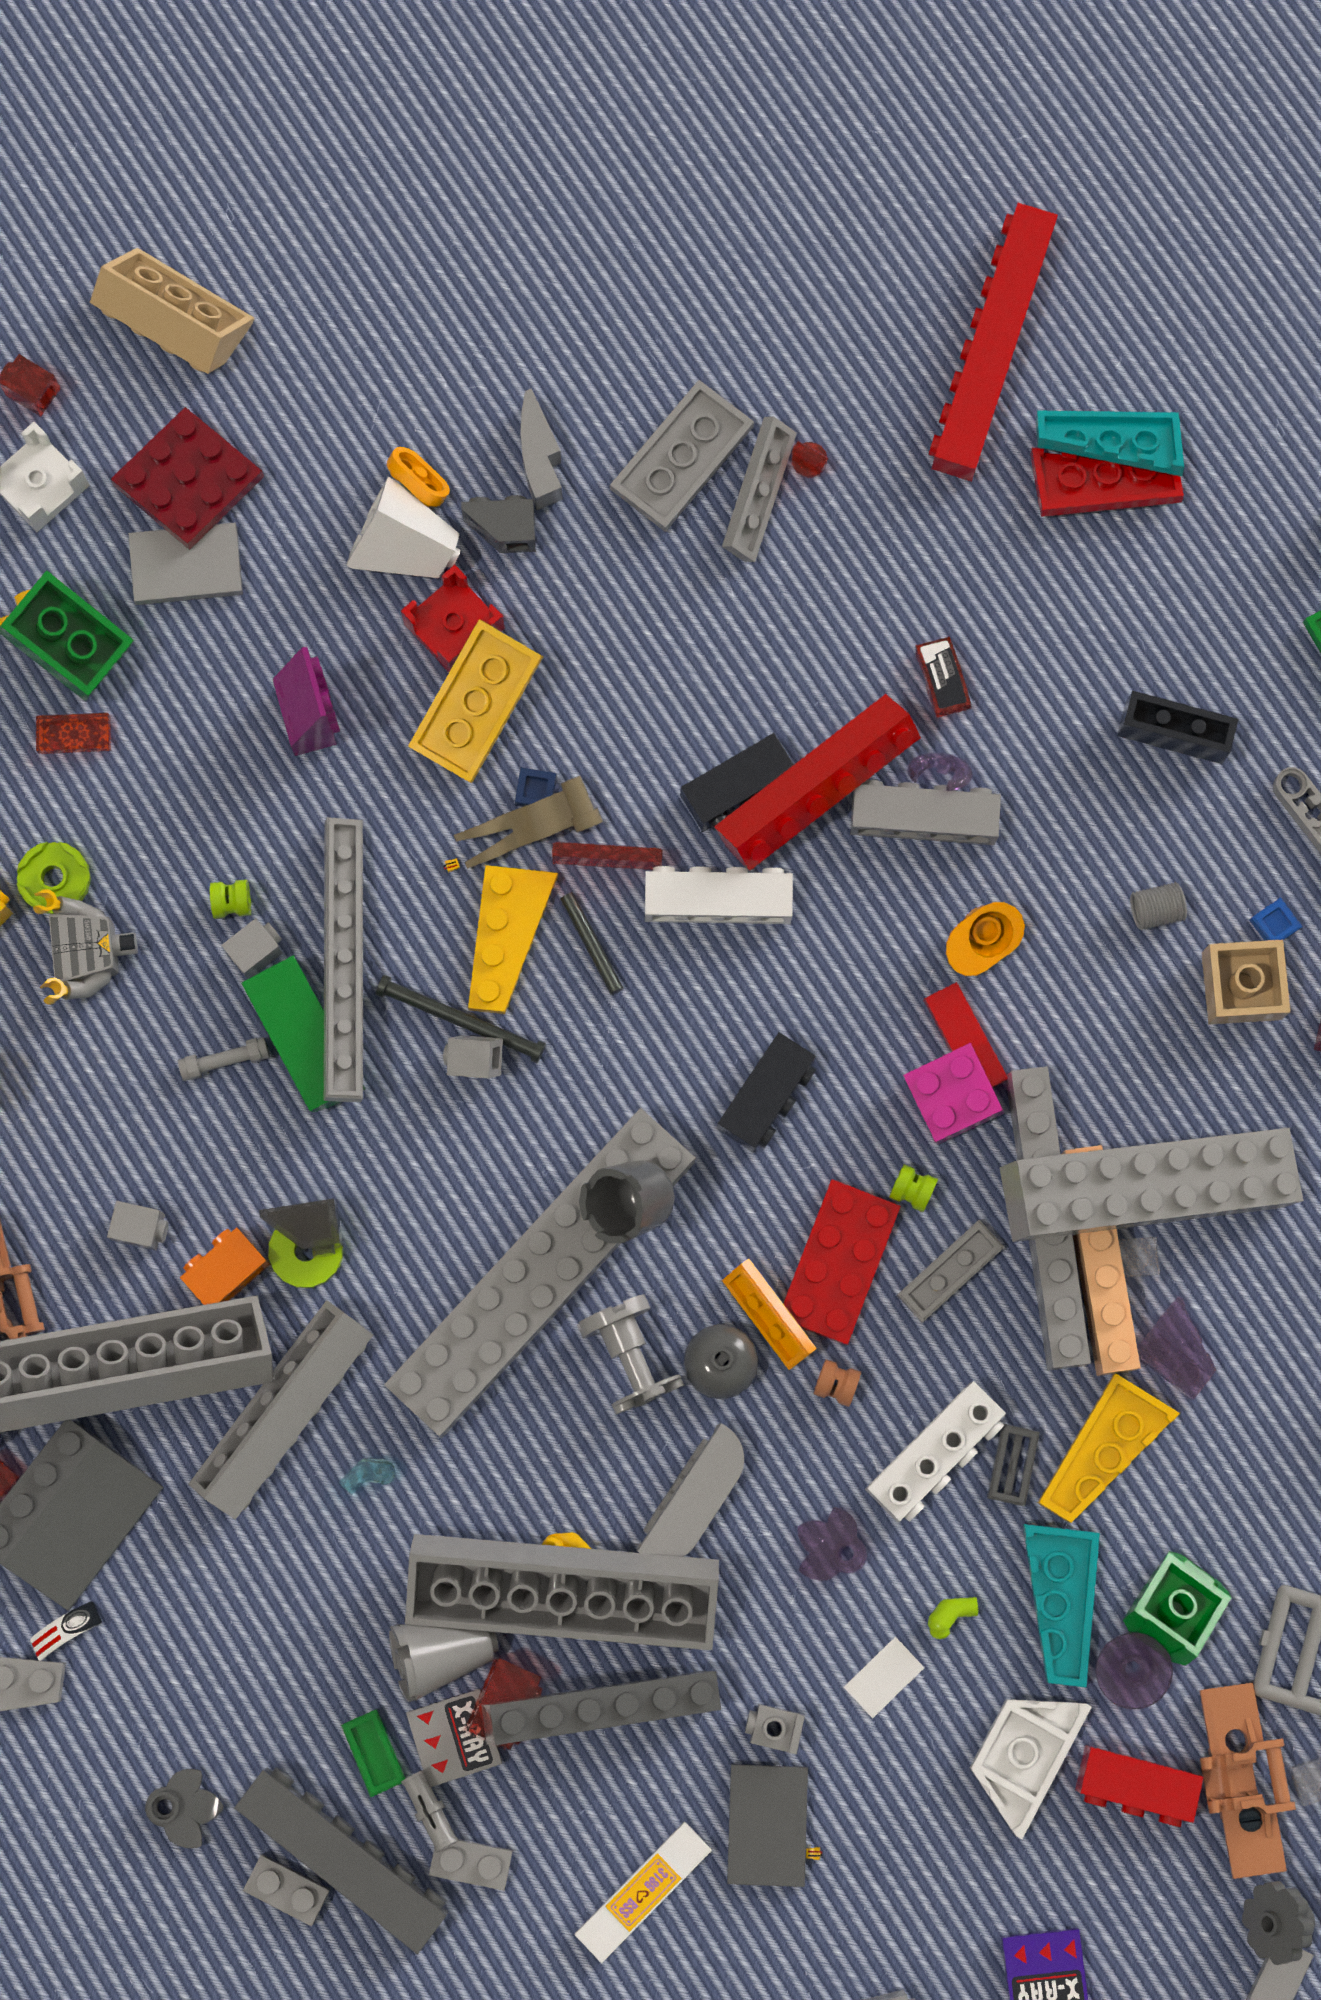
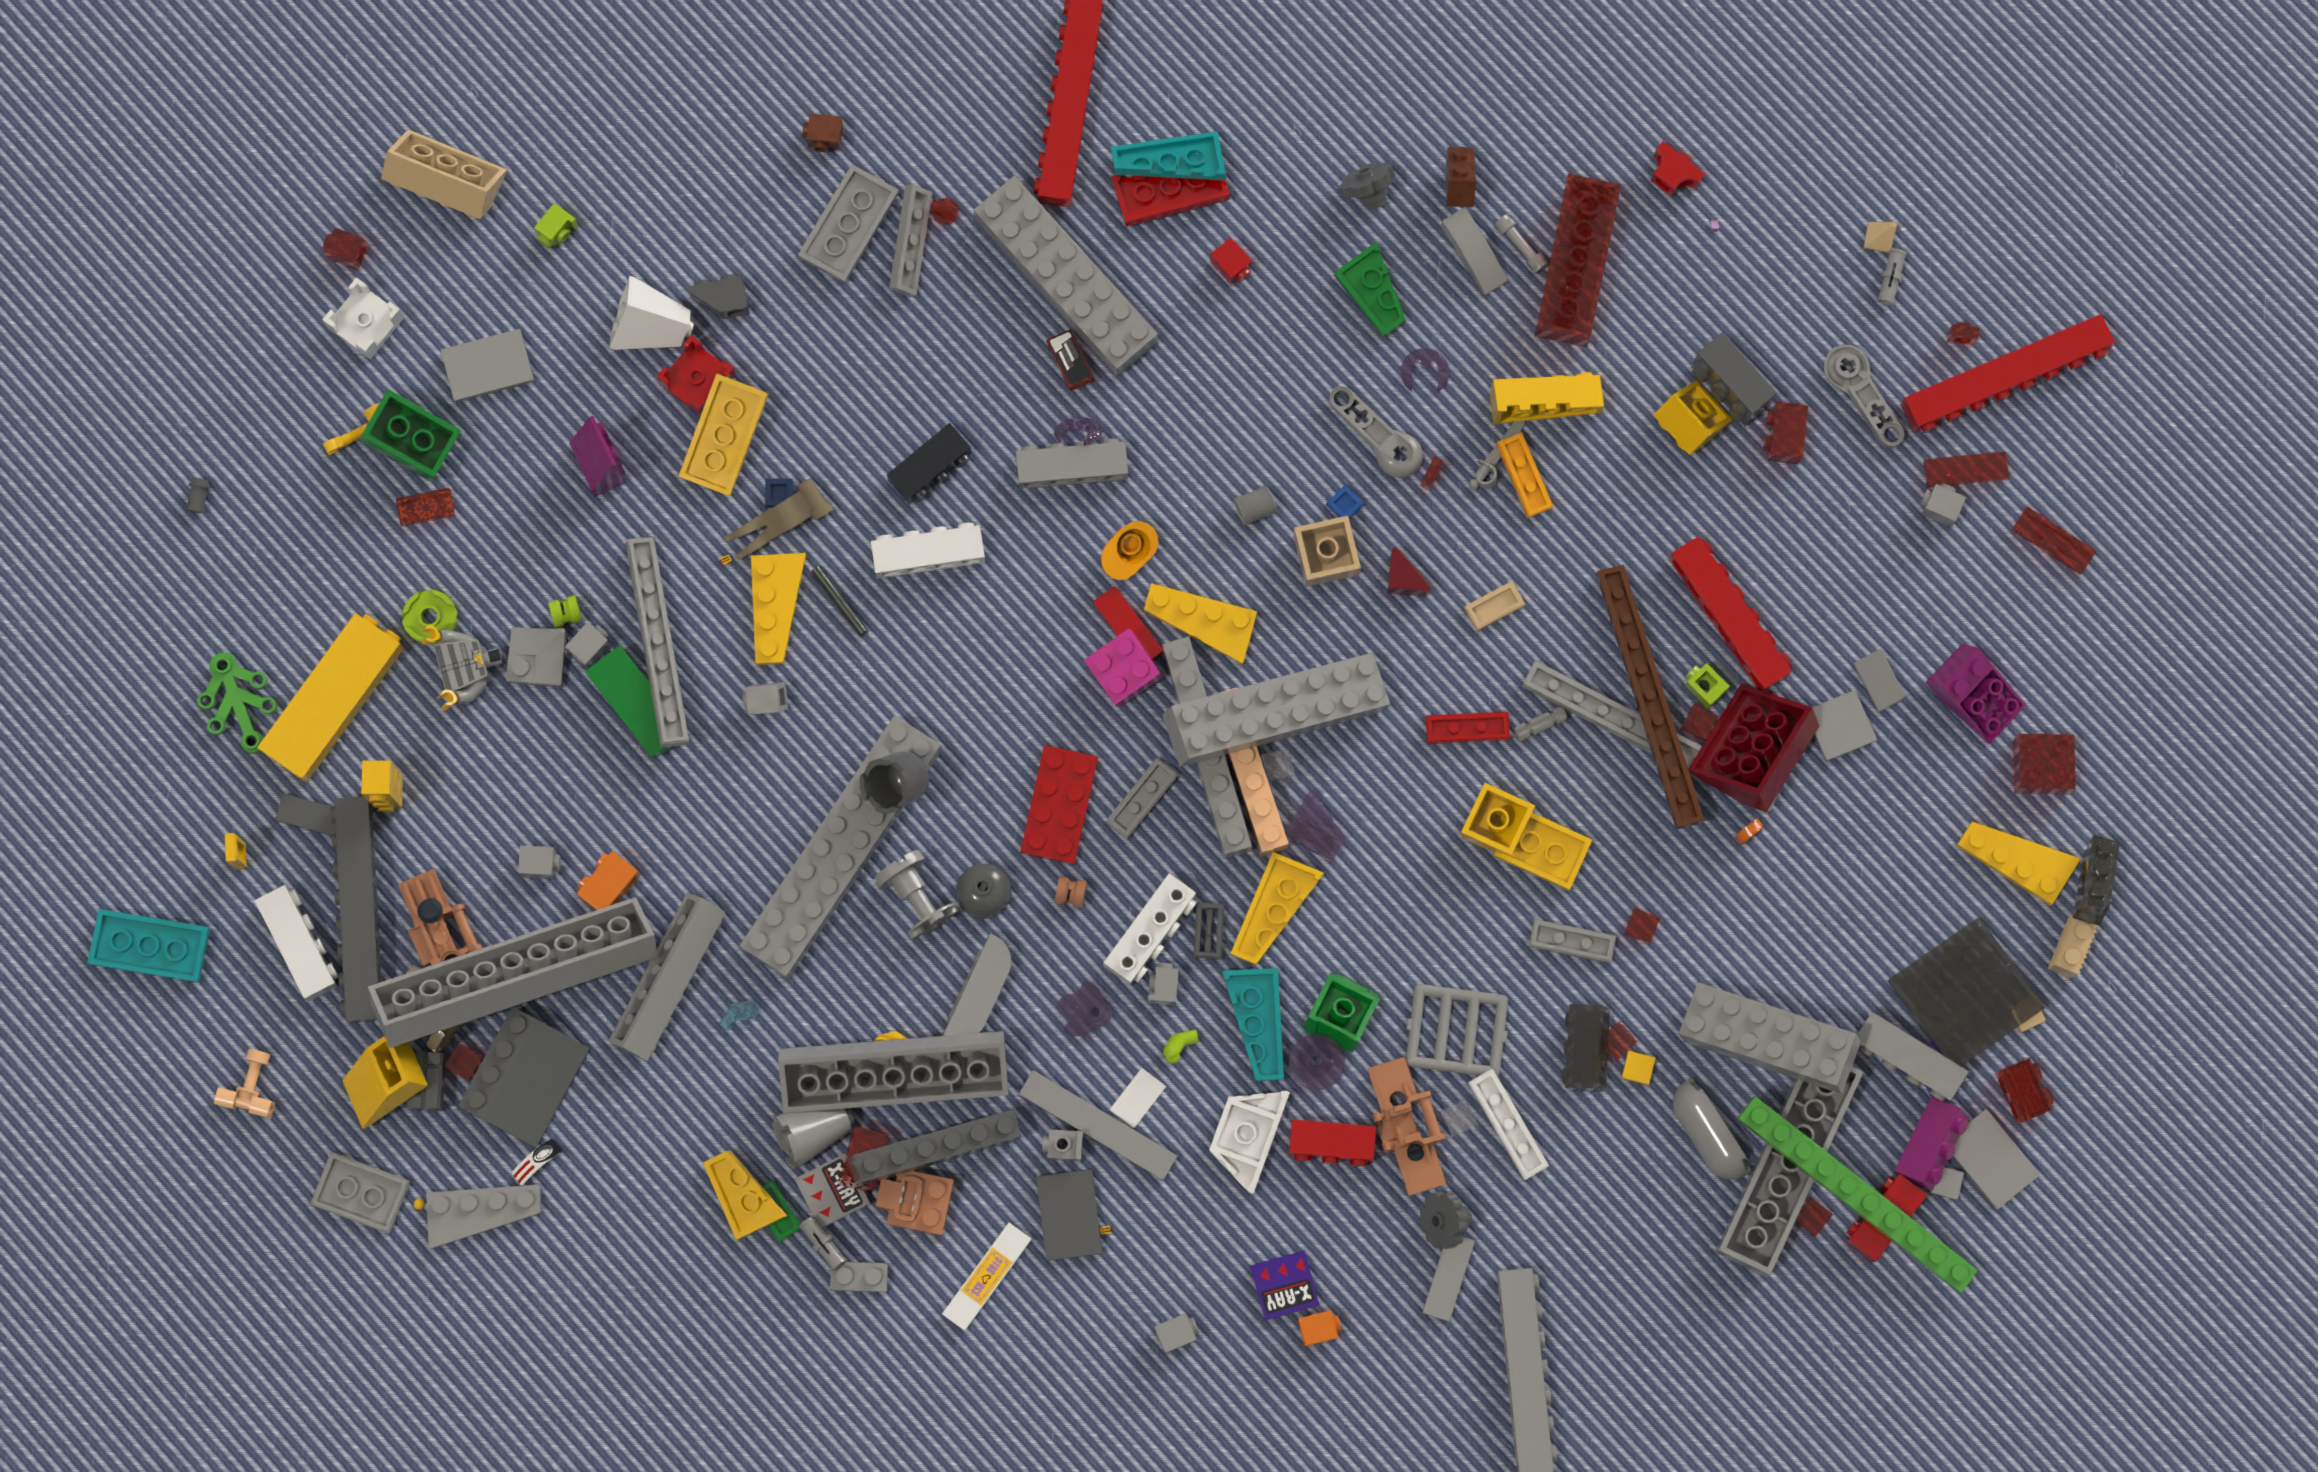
camera: 10 degrees left, 0 degrees up
dark red plate [111,407,264,550] -> none
dark grey plate [145,1769,224,1849] -> none
light grey bar [178,1037,270,1081] -> none
dark grey brick [234,1767,449,1955] -> none
light grey plate [243,1854,331,1927] -> none
clear smoke slope [259,1198,343,1257] -> none
lime tile [268,1214,343,1288] -> none
pearl dark grey bar [376,975,546,1064] -> none
light orange plate [386,447,450,507] -> none
light grey slope [520,388,563,510] -> none
clear red tile [552,842,663,870] -> none
red brick [714,694,921,871] -> none
black brick [716,1032,817,1153] -> none
light orange tile [722,1259,817,1370] -> none
lime wheel [889,1164,938,1213] -> none
black brick [1117,690,1239,764] -> none
none -> light grey plate [506,627,566,688]
none -> lime brick [534,203,579,249]
none -> yellow wing [703,1150,787,1240]
none -> copper brick [802,113,843,152]
none -> nougat piece [875,1171,954,1237]
none -> light grey brick [974,175,1158,377]
none -> light grey tile [1019,1070,1178,1181]
none -> yellow wing [1144,583,1257,666]
none -> light grey brick [1148,963,1179,1006]
none -> red brick [1210,237,1252,285]

